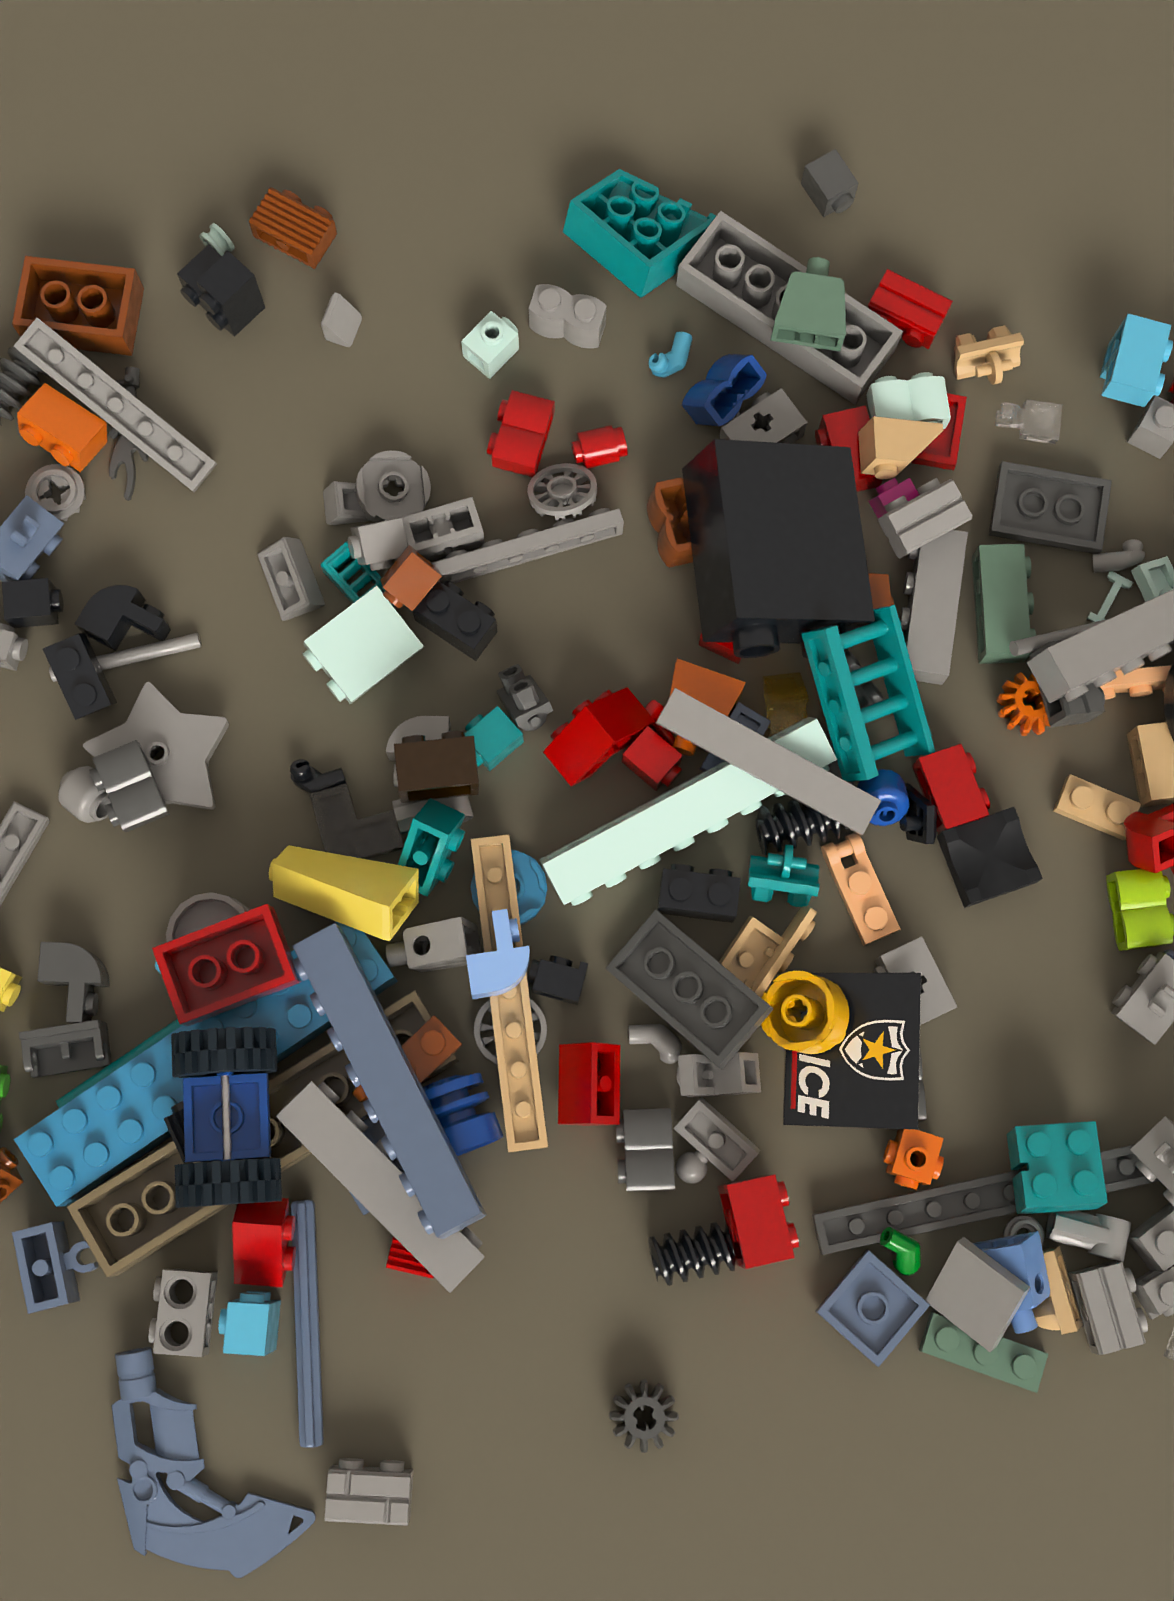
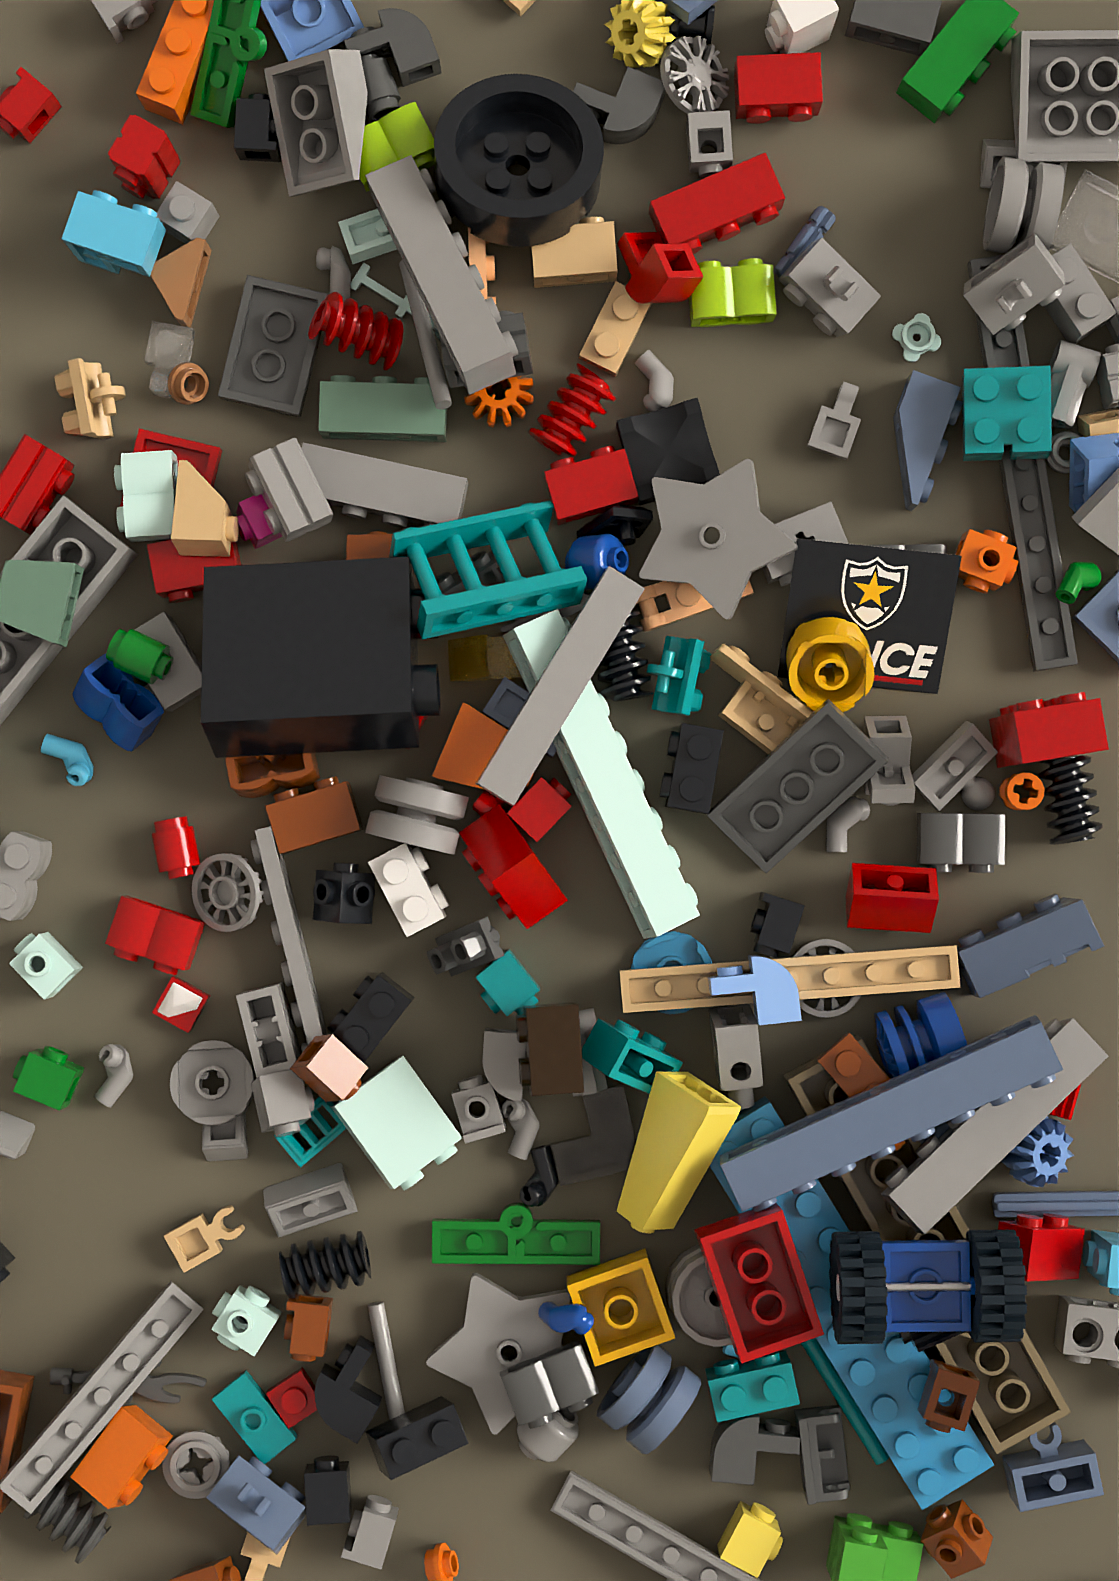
camera: 85 degrees left, 10 degrees up
none -> green brick [13,1046,85,1111]
none -> light grey arm [94,1044,133,1108]
none -> green brick [106,629,174,684]
none -> medium nougat slope [151,238,212,330]
none -> tile [152,975,211,1033]
none -> tan plate [164,1205,245,1273]
none -> medium nougat plate [168,362,209,405]
none -> light aqua brick [211,1285,282,1356]
none -> teal plate [211,1370,298,1464]
none -> dark orange brick [265,776,364,854]
none -> red plate [266,1367,317,1429]
none -> black piece [279,1231,371,1299]
none -> dark orange brick [284,1294,333,1362]
none -> red piece [308,292,404,371]
none -> black brick [313,862,375,924]
none -> light grey wheel [365,775,469,854]
none -> white brick [368,843,449,937]
none -> green hinge [432,1202,600,1265]
none -> light grey brick [451,1075,507,1144]
none -> light grey arm [502,1098,540,1160]
none -> red piece [528,363,616,456]
none -> blue arm [538,1302,594,1335]
none -> yellow brick [567,1249,676,1367]
none -> sand blue wheel [597,1344,701,1454]
none -> light grey arm [635,350,674,412]
none -> light grey plate [639,459,798,620]
none -> teal brick [705,1351,800,1423]
none -> light grey plate [807,381,861,460]
none -> light aqua plate [892,313,941,362]
none -> sand blue slope [893,370,963,511]
none -> reddish brown brick [917,1359,980,1433]
none -> sand blue wedge [957,894,1104,998]
none -> orange bush [999,772,1045,811]
none -> medium blue gear [1001,1116,1074,1187]

